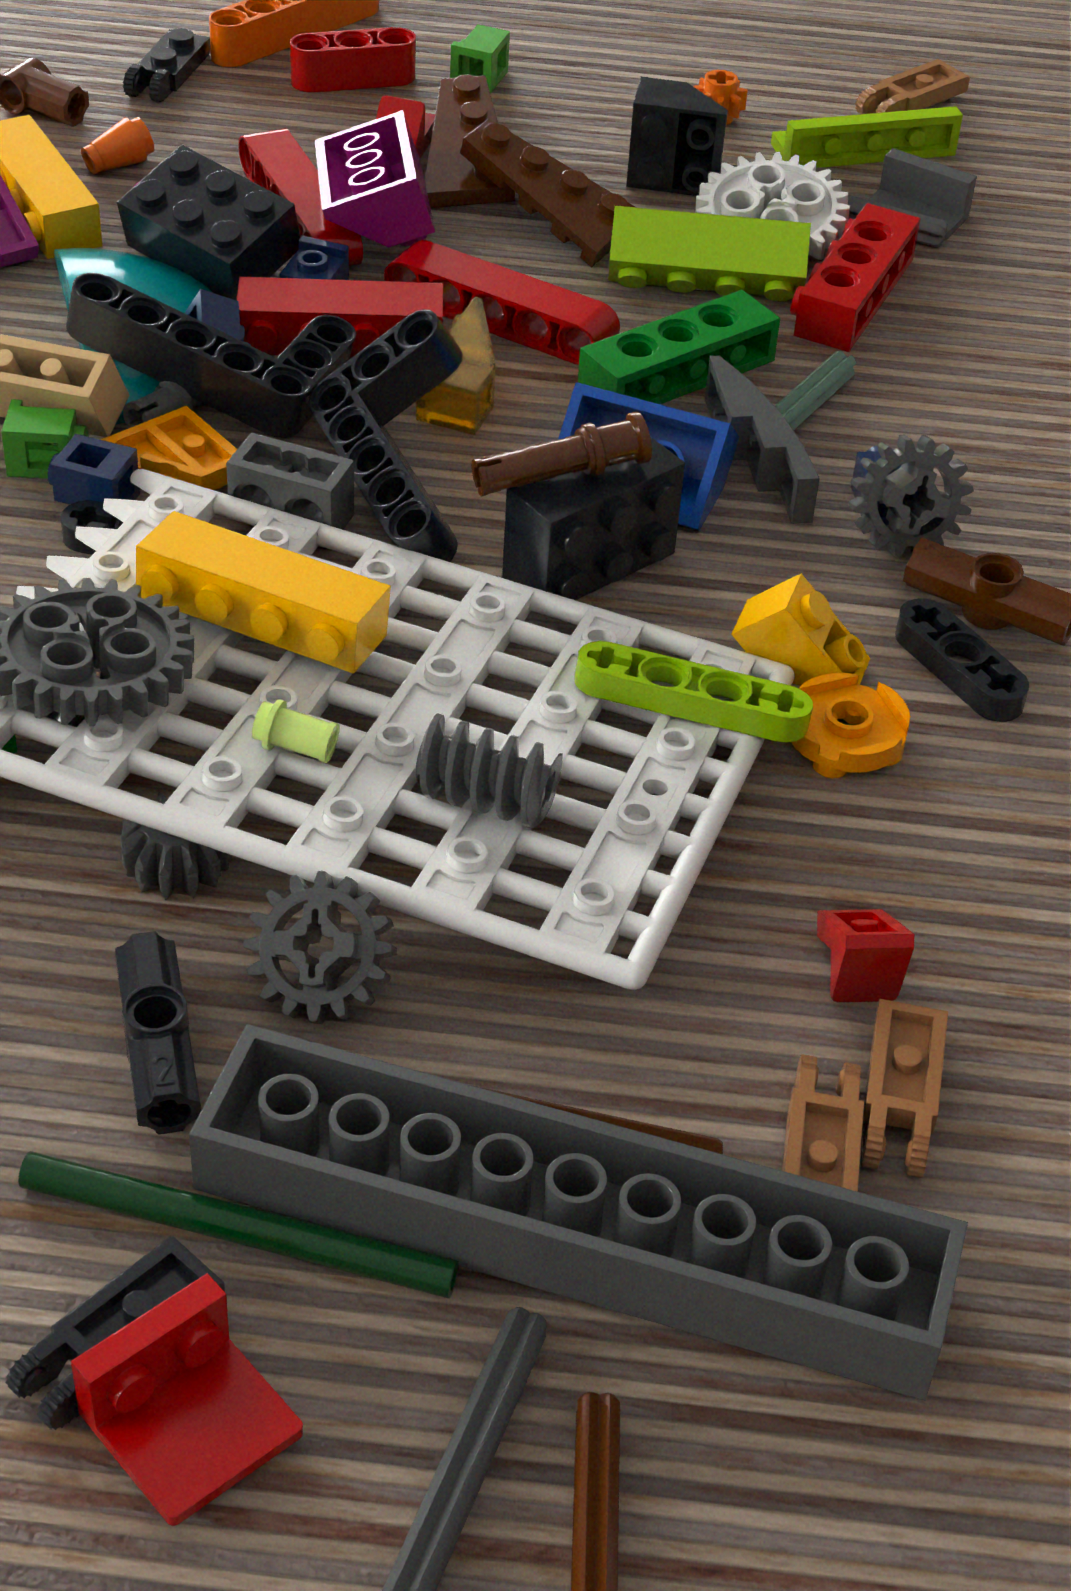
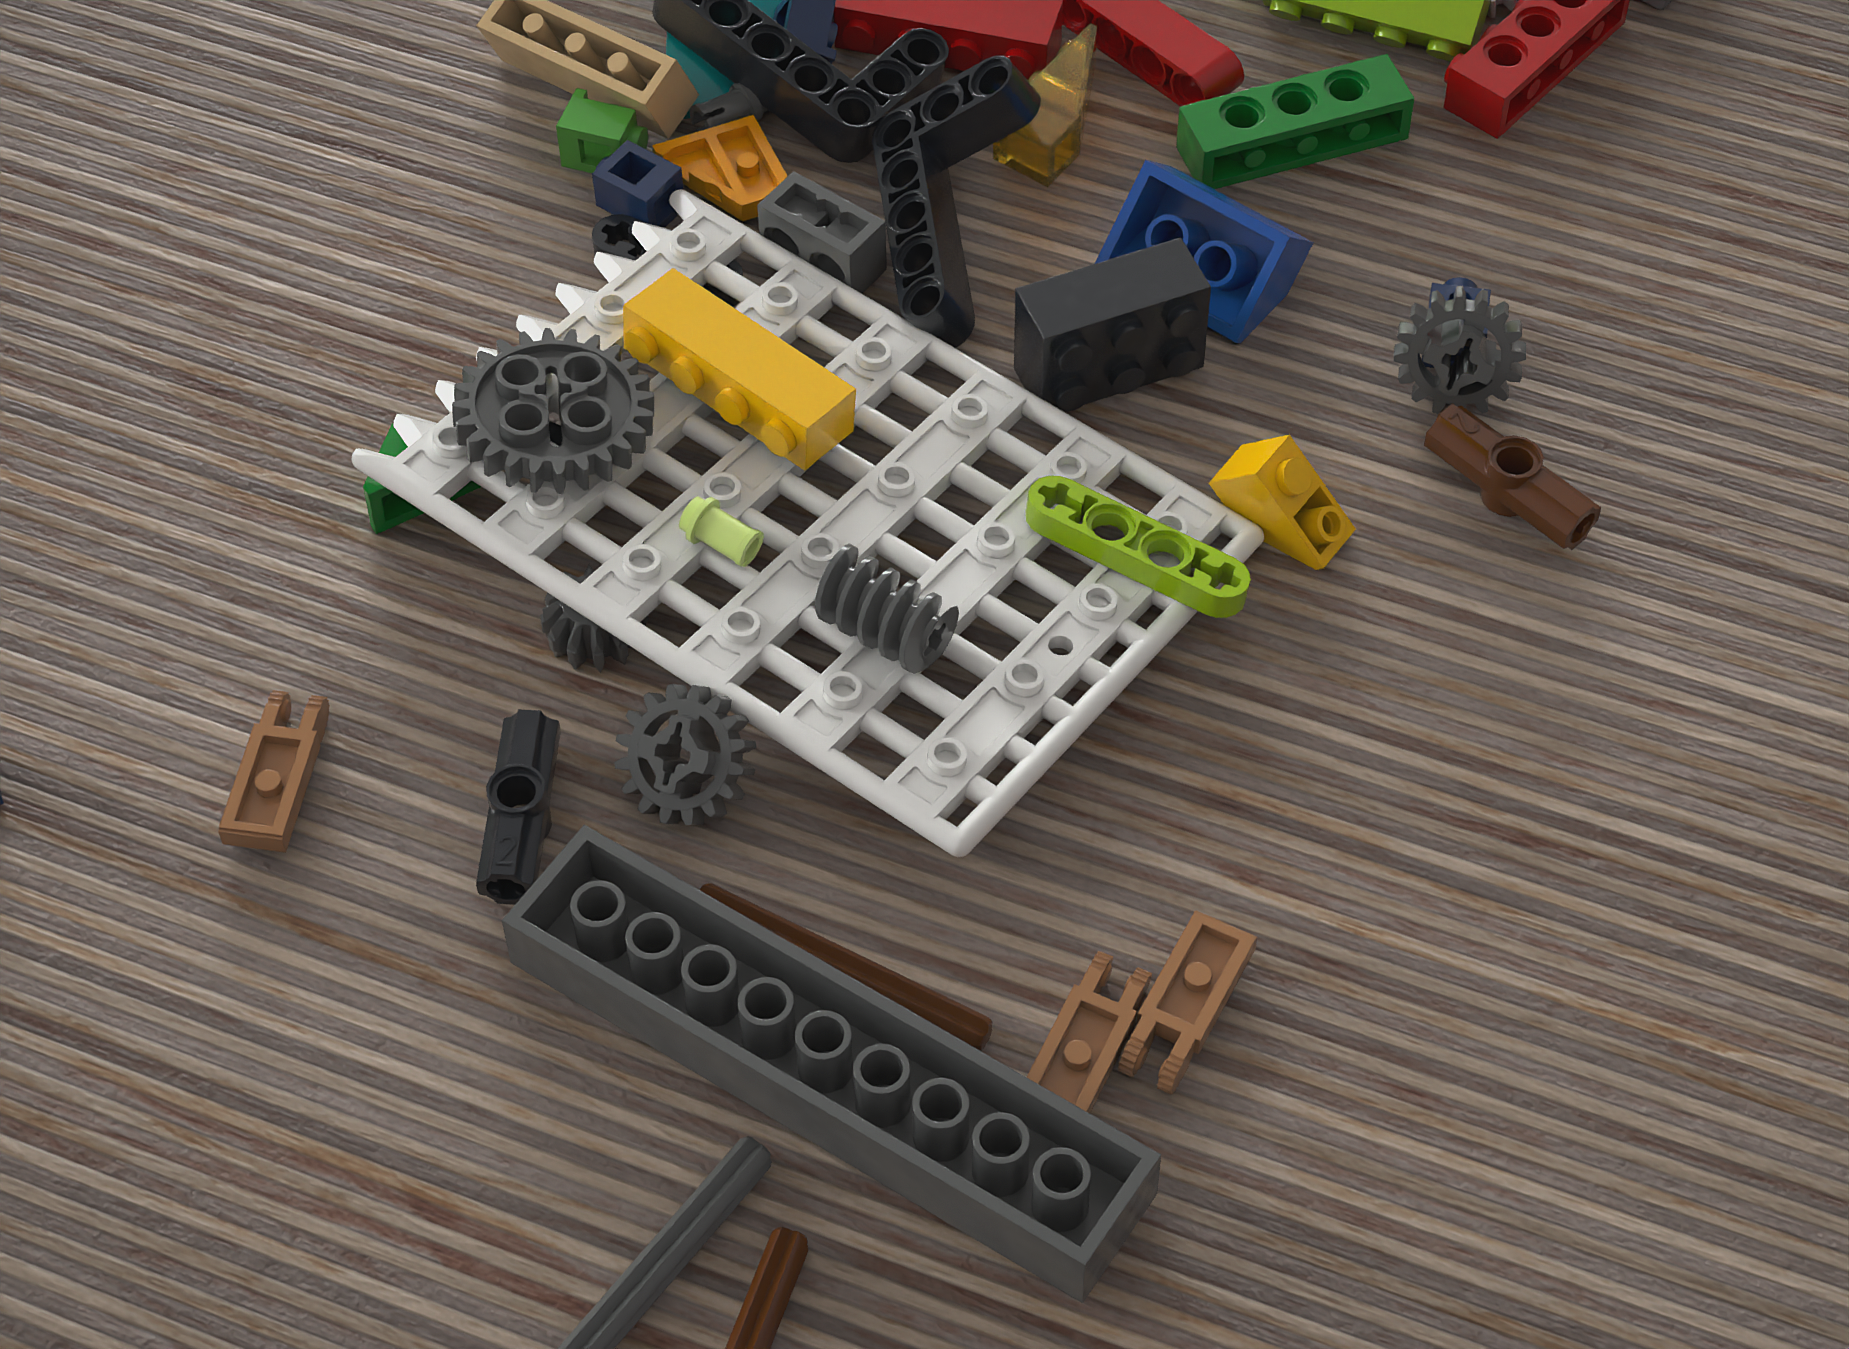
camera: 20 degrees right, 10 degrees up
black hinge [5,1236,225,1430] -> none
dark green piece [18,1151,459,1299] -> none
red bracket [71,1273,303,1526] -> none
reddish brown pin [471,411,652,497] -> none
dark grey slope [705,356,820,524] -> none
sand green axle [775,351,856,431] -> none
light orange plate [791,673,911,778] -> none
red slope [817,909,915,1003] -> none
black beam [895,598,1029,722] -> none

